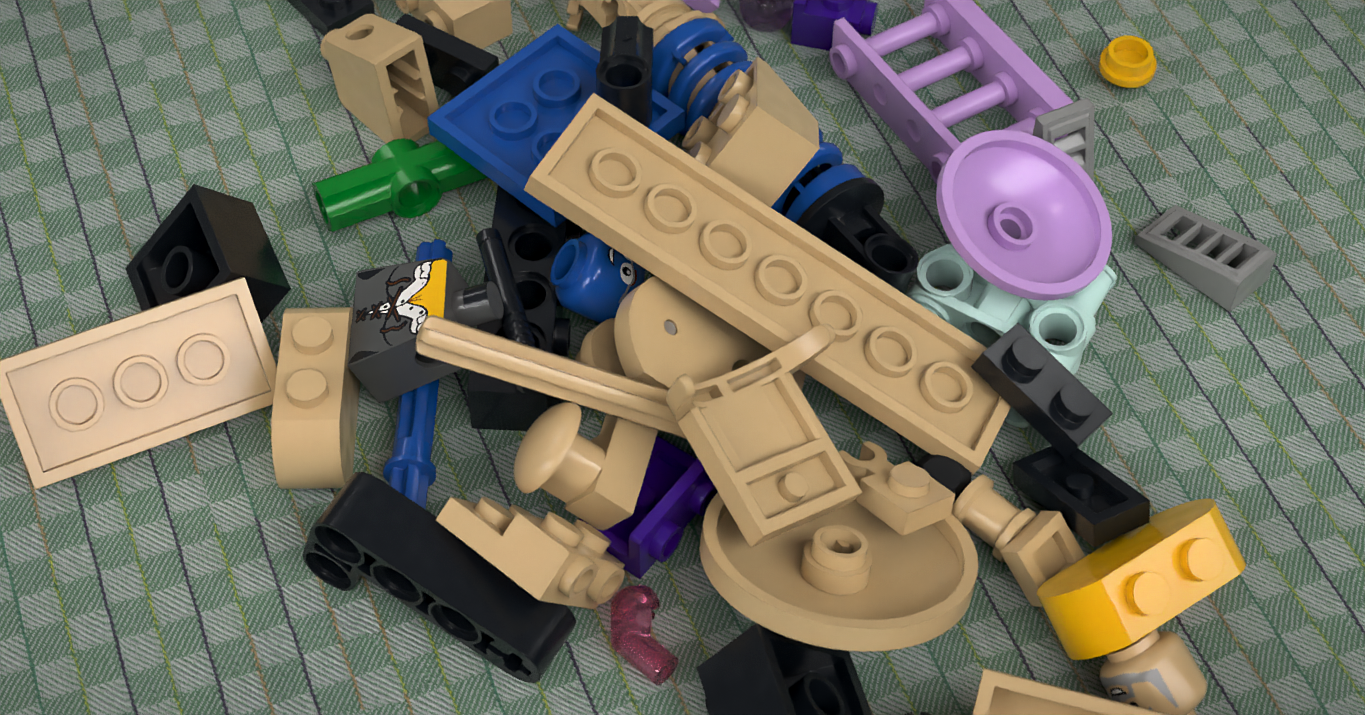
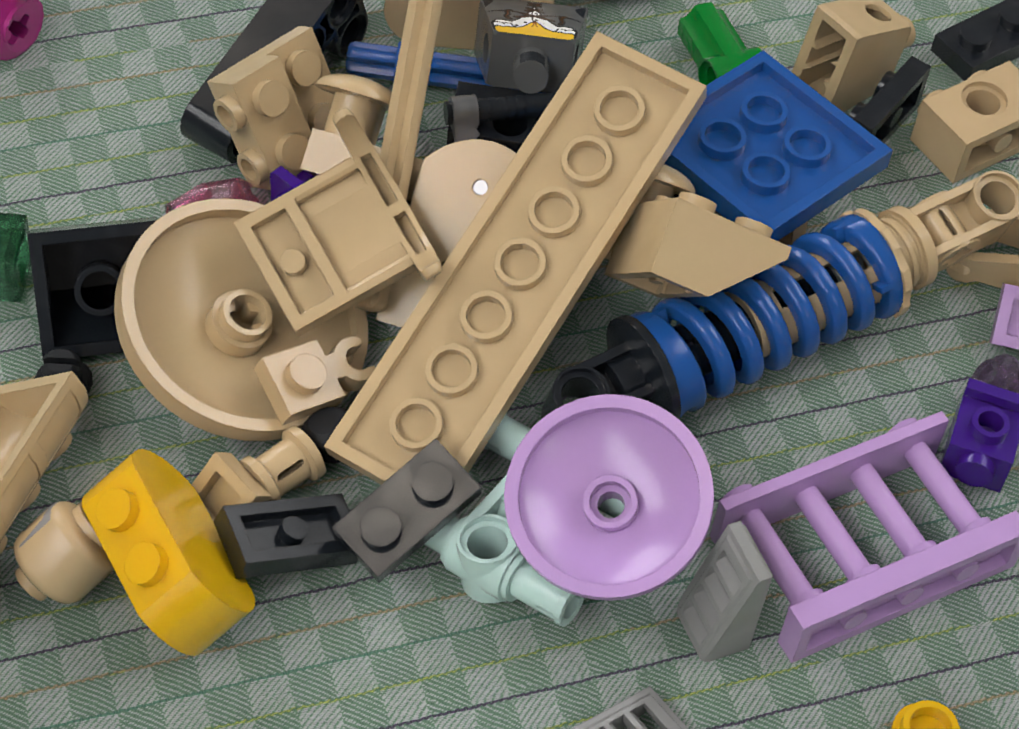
camera: 90 degrees right, 0 degrees up
black piece [596,16,654,128] -> none

